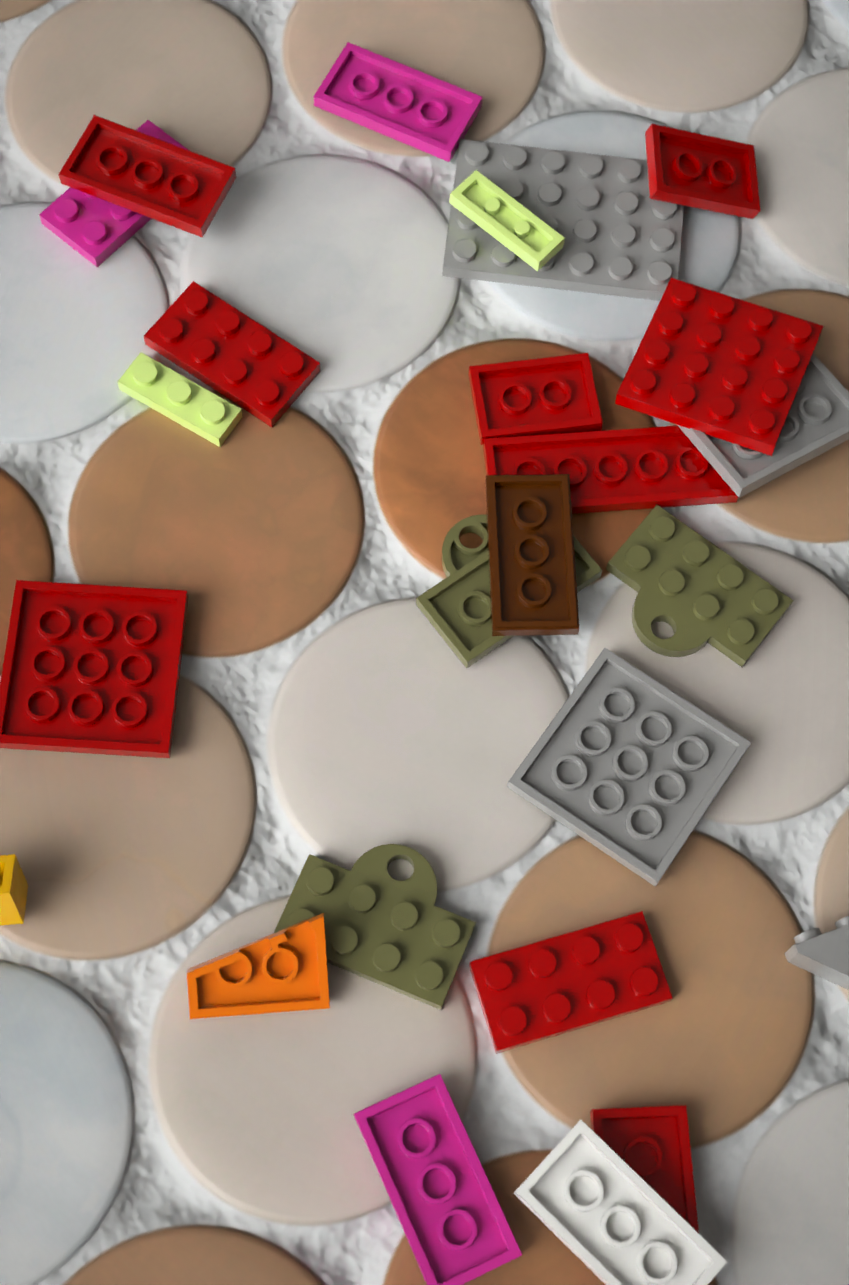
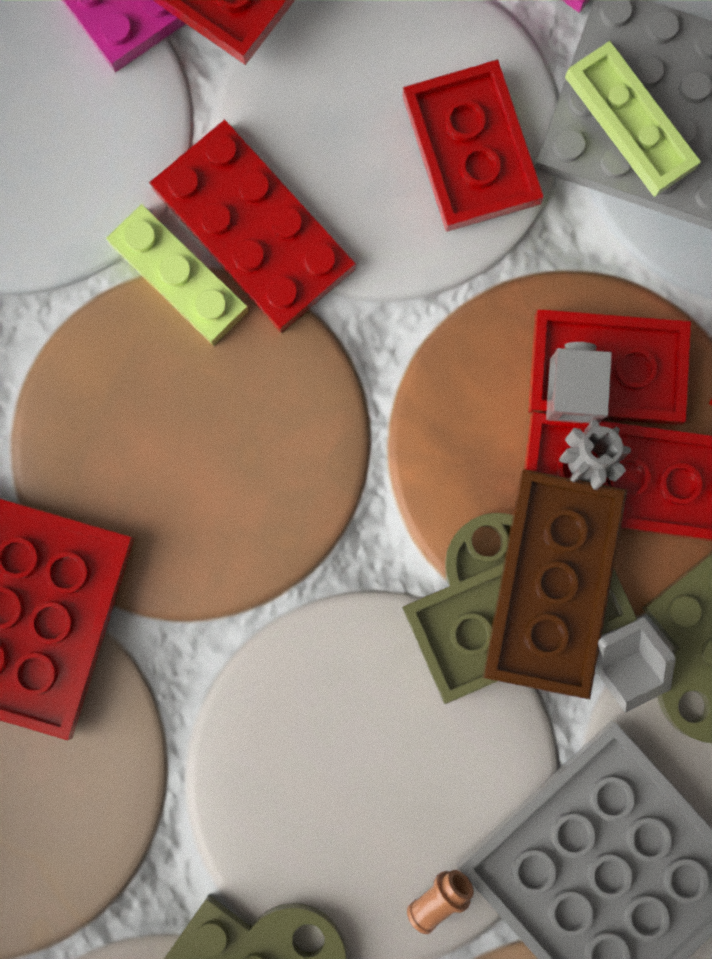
camera: 20 degrees right, 15 degrees up
none -> red plate [402,59,544,232]
none -> nougat pin [407,870,474,935]
none -> light grey brick [546,342,612,424]
none -> light grey gear [559,419,631,490]
none -> light grey panel [596,617,675,713]

